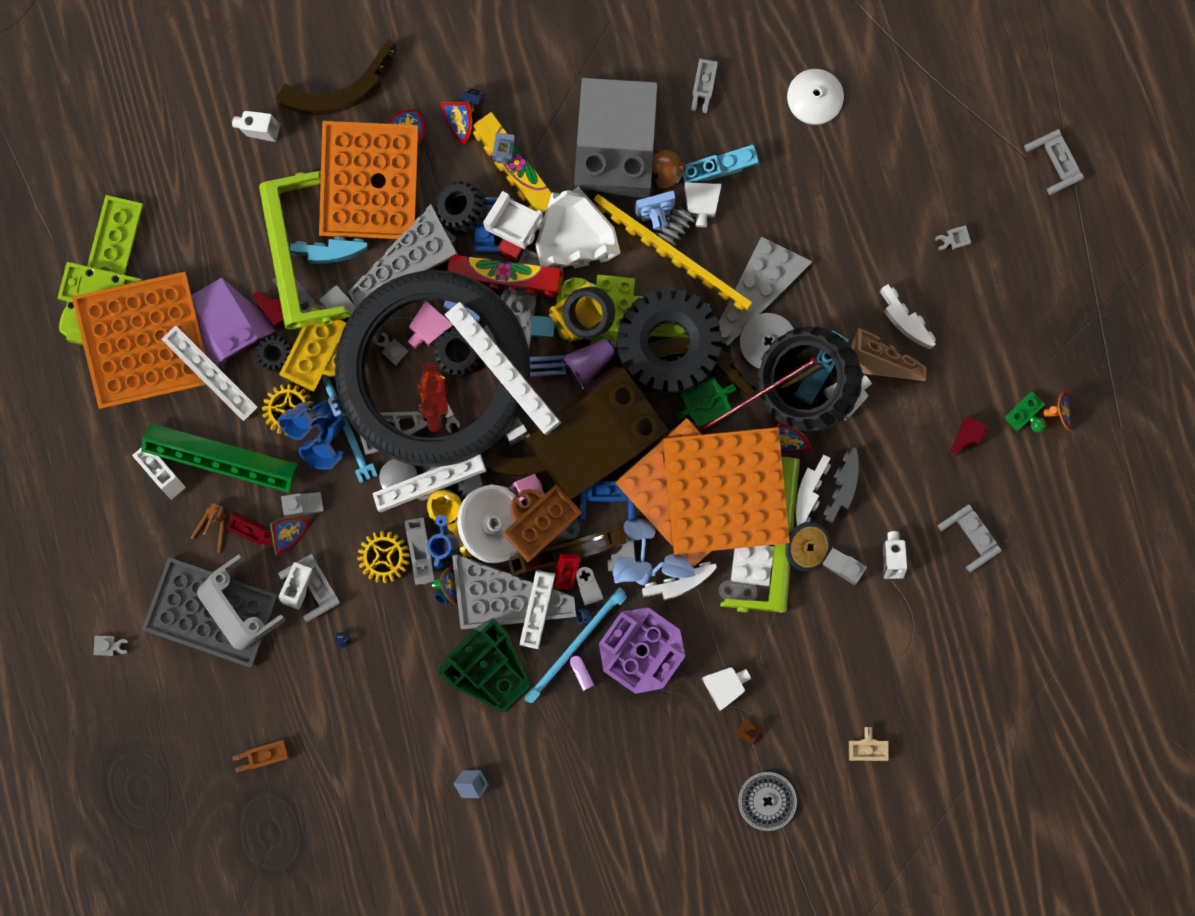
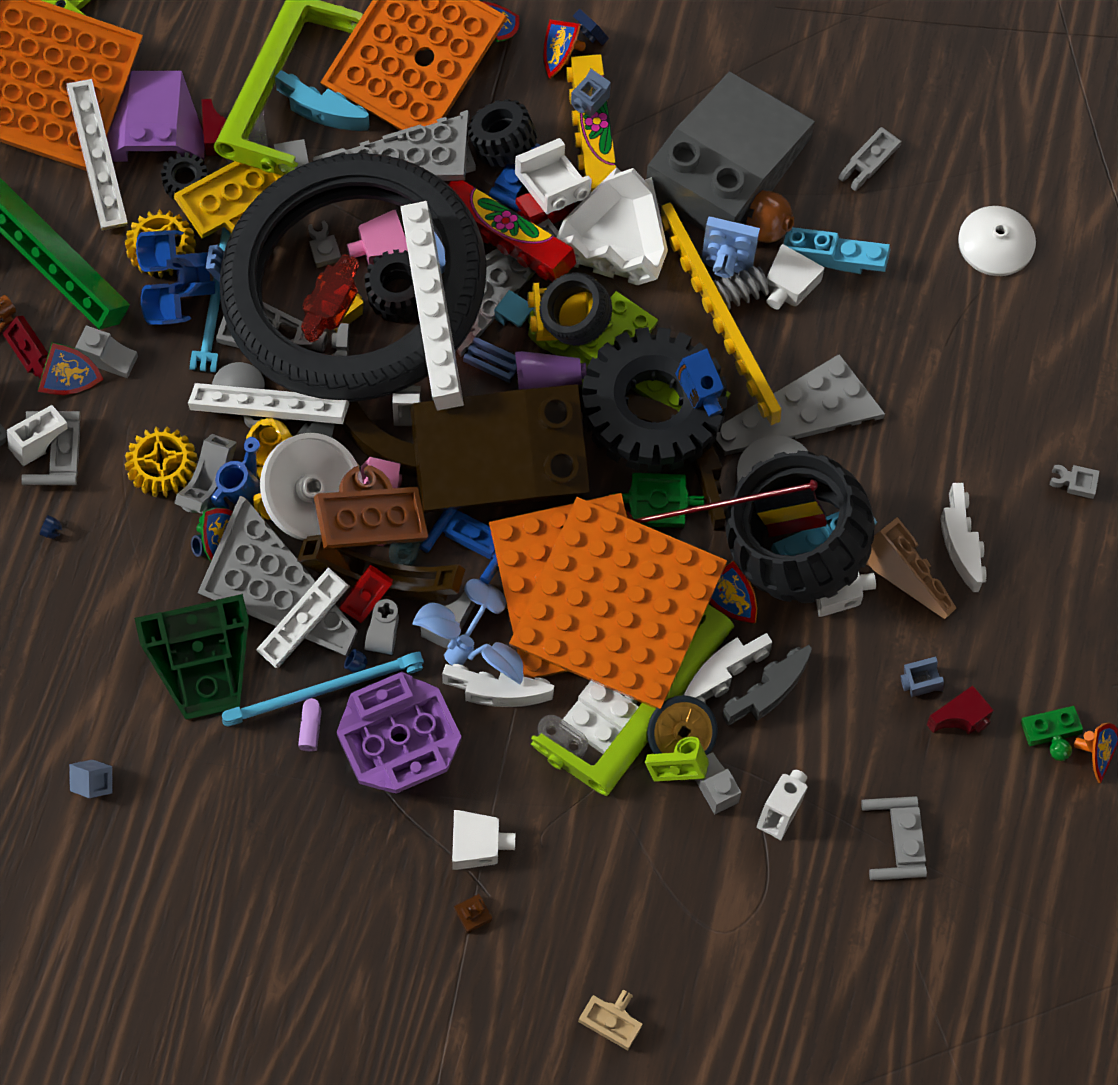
camera: 30 degrees right, 15 degrees down
piece [738,772,797,831] -> none
none -> lime plate [645,736,709,781]
none -> blue torso [675,348,724,417]
none -> sand blue window [900,657,944,697]

